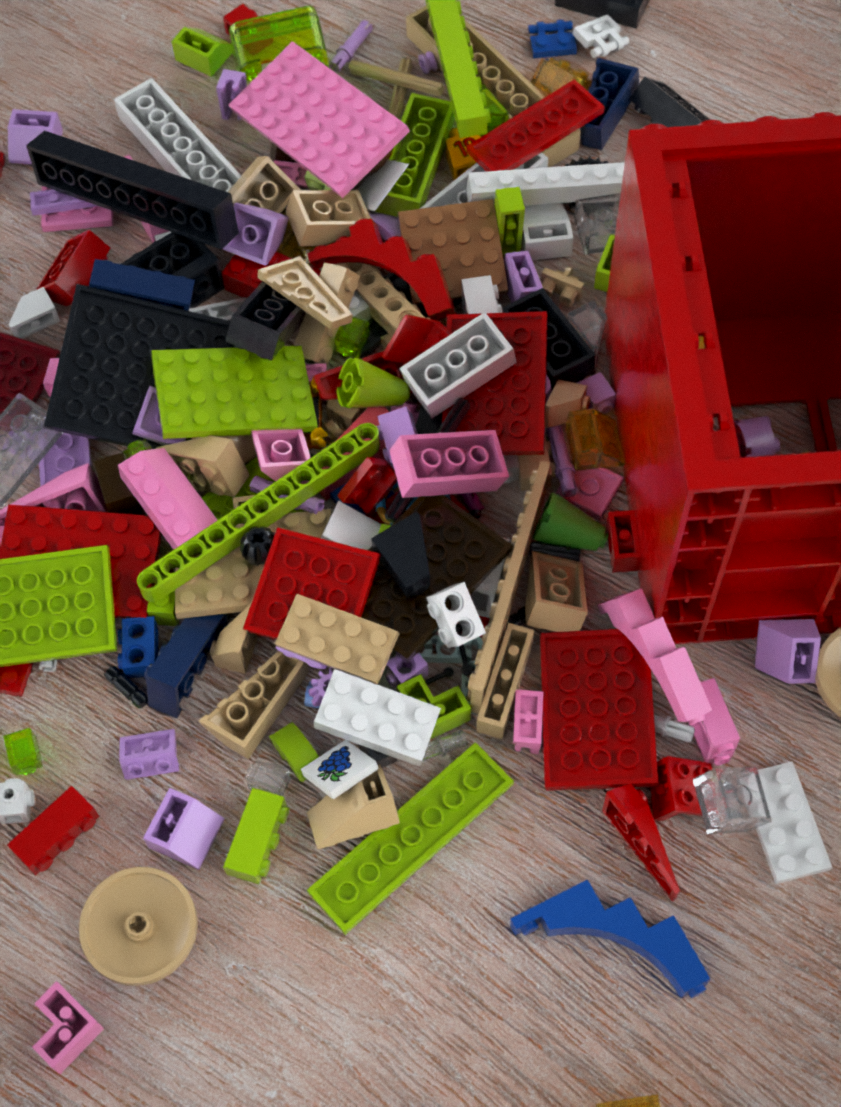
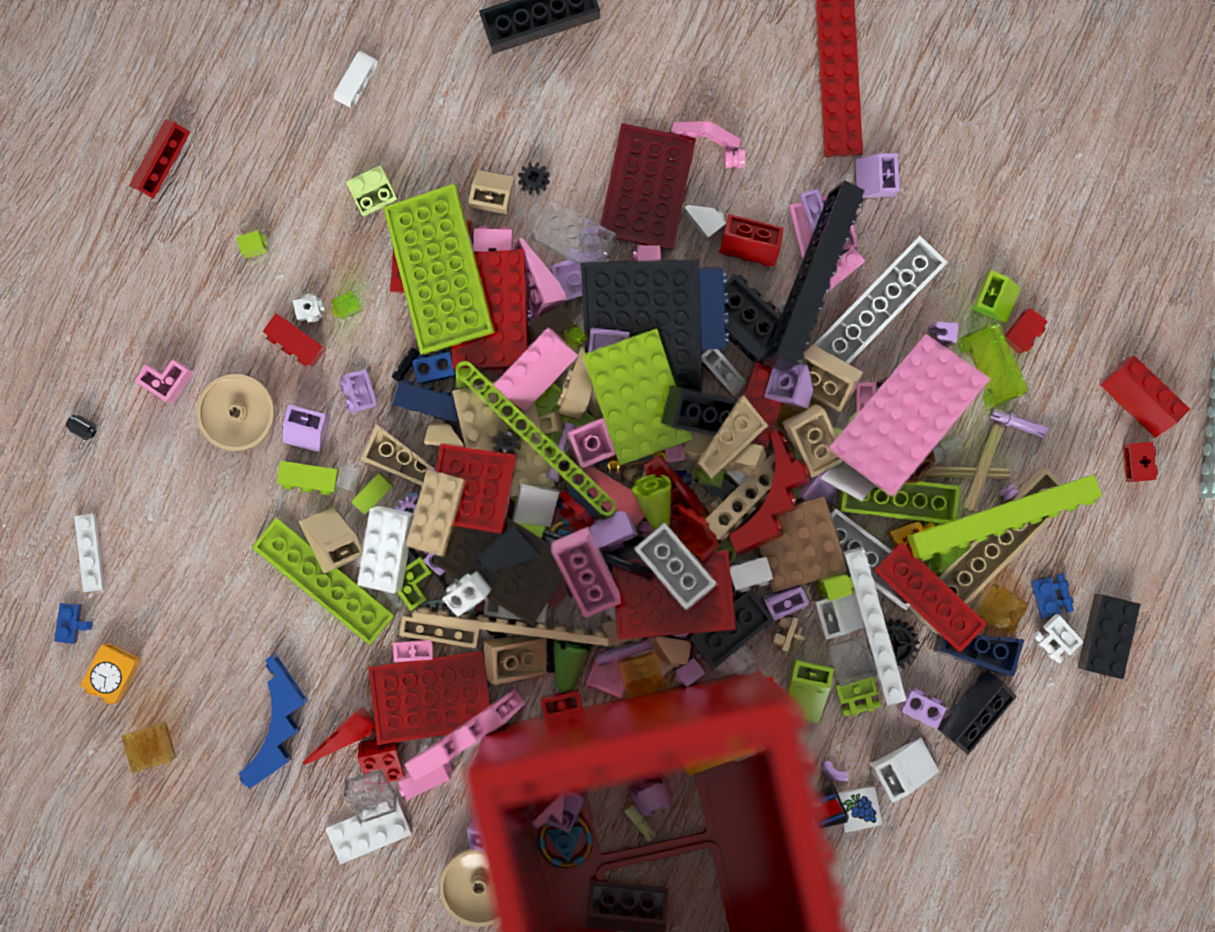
camera: 80 degrees right, 25 degrees up
white tile [301,740,379,799] -> none

